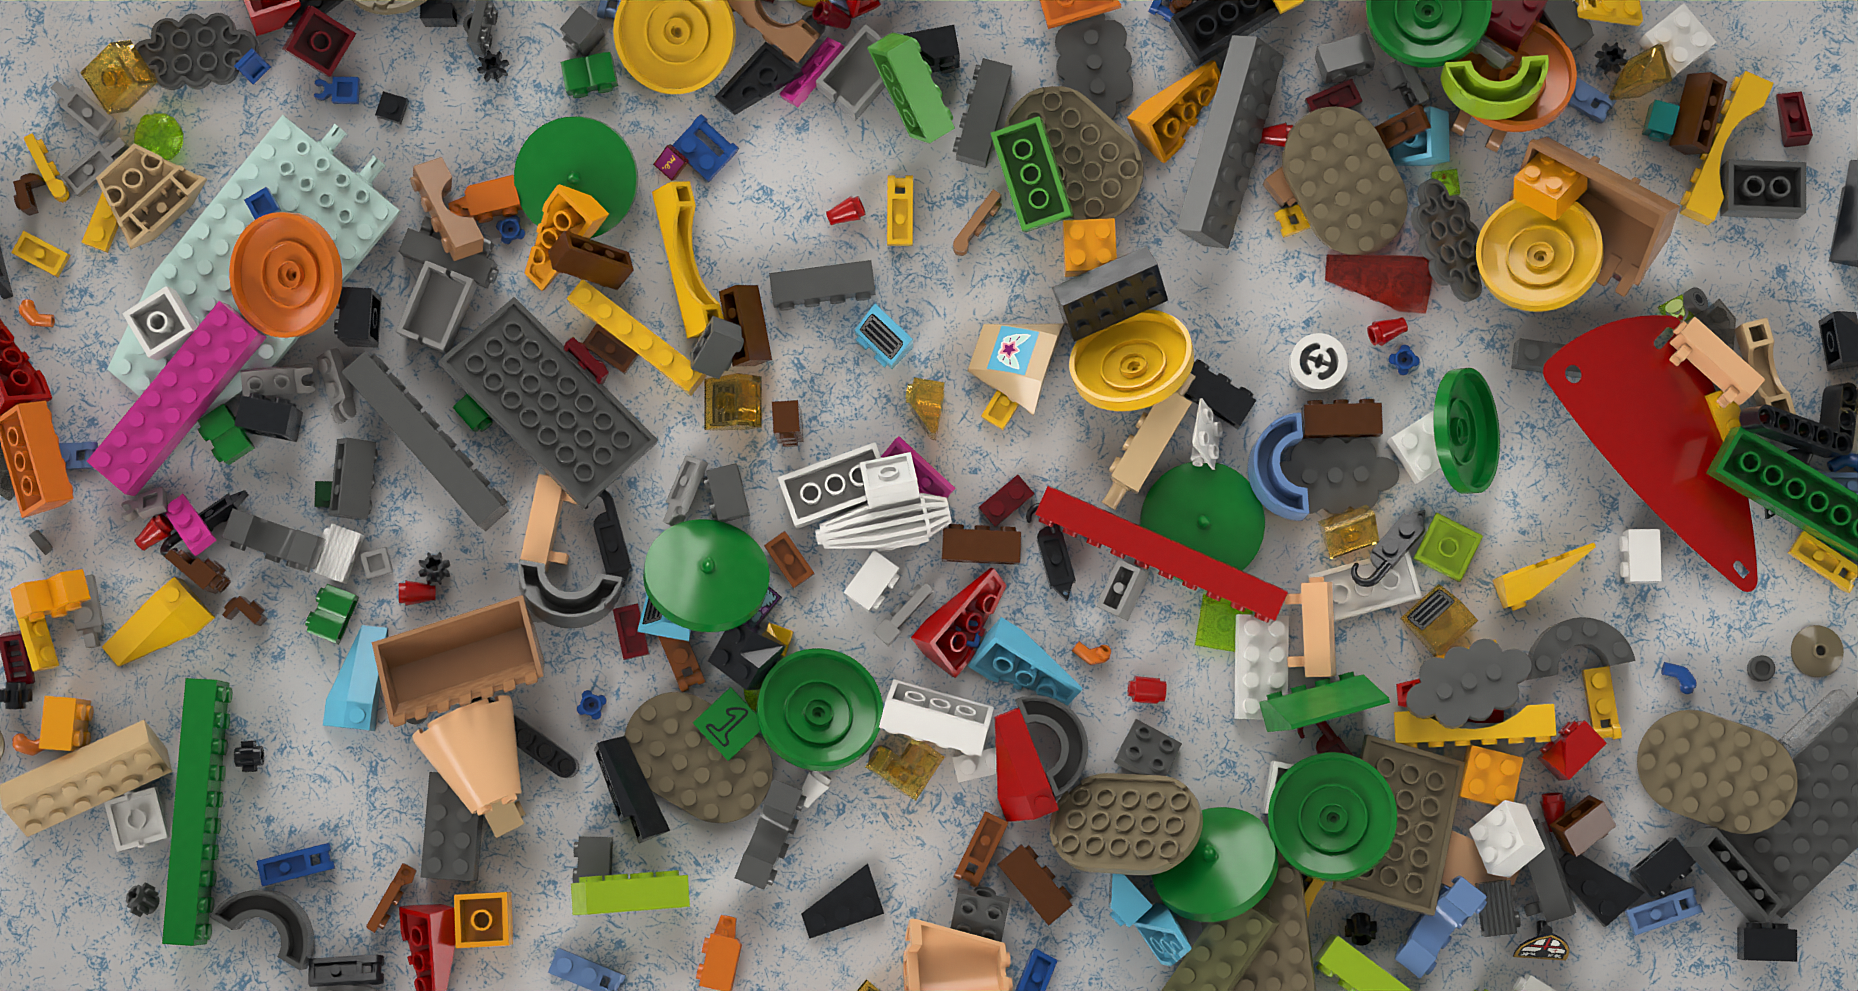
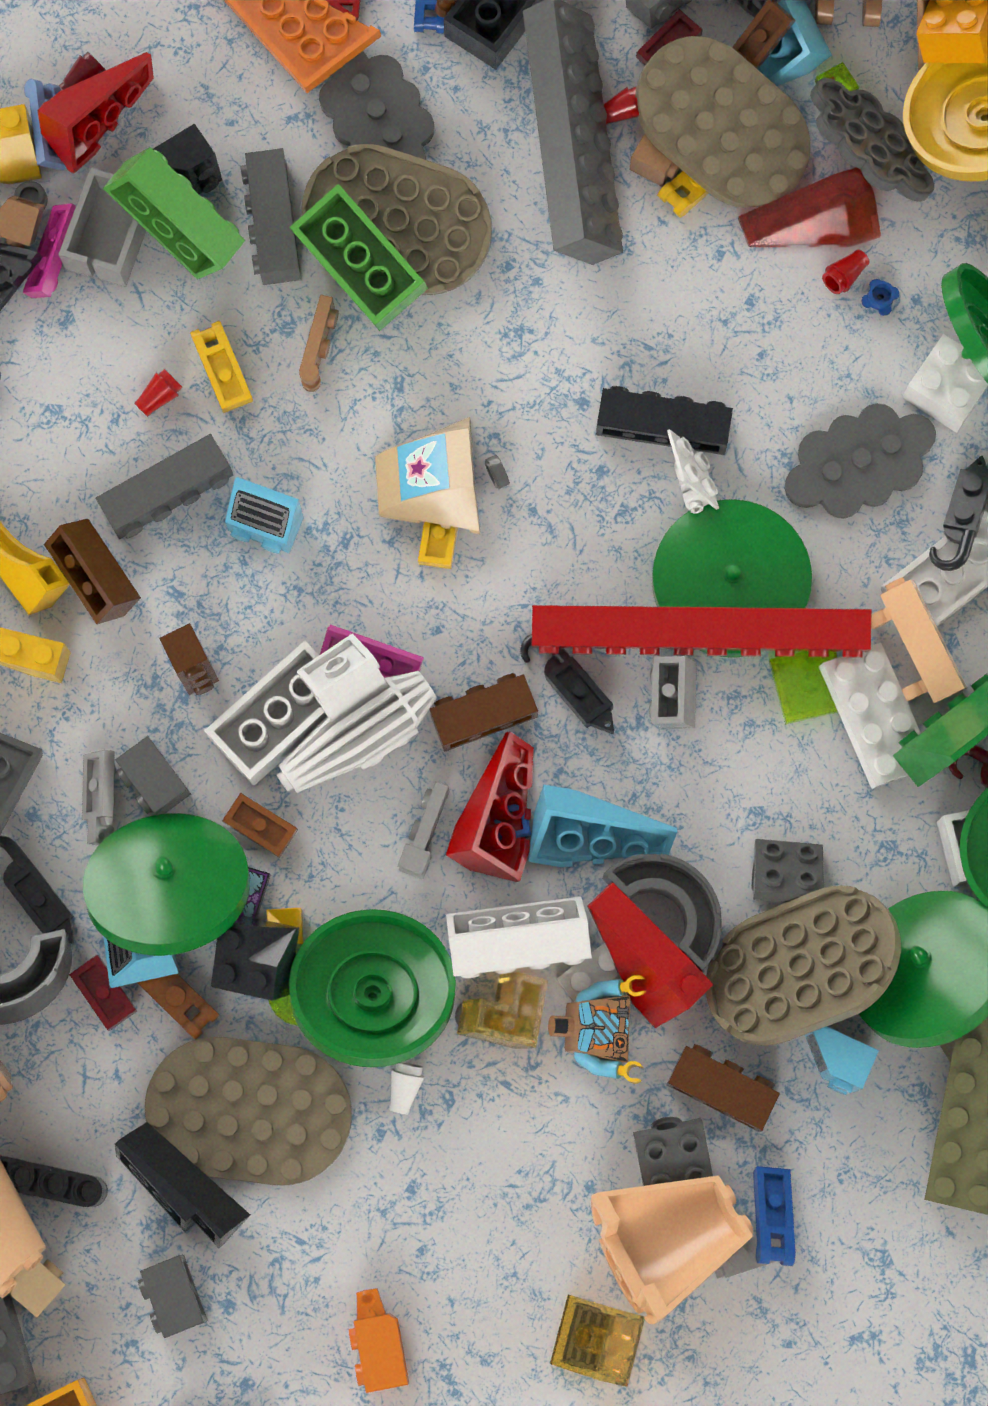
camera: 25 degrees left, 5 degrees down
lime brick [571,870,690,915] -> none
blue plate [577,690,607,720] -> none
dark grey brick [690,316,744,379] -> none
green tile [693,687,761,761] -> none
clear yellow slope [704,373,762,430] -> none
dark grey brick [734,779,807,890] -> none
black wing [801,863,884,939] -> none
dark red cone [812,0,851,30] -> none
white brick [844,550,901,612] -> none
clear yellow slope [905,377,945,440] -> none
dark orange plate [953,811,1009,888] -> none
dark red plate [978,475,1035,527] -> none
black brick [1052,246,1168,342] -> none
light orange brick [1062,218,1117,277] -> none
yellow container [1069,309,1194,411] -> none
orange arm [1072,641,1111,665] -> none
tan brick [1102,373,1196,510] -> none
light orange wedge [1127,60,1221,163] -> none
red brick [1127,676,1167,704] -> none
medium azure wedge [1134,903,1192,966] -> none
medium blue brick [1247,413,1309,521] -> none
white wheel [1289,333,1348,393] -> none
reddish brown brick [1301,399,1383,439] -> none
clear yellow slope [1318,505,1379,559] -> none
none -> dark grey tile [485,455,510,489]
none -> torso [548,975,646,1084]

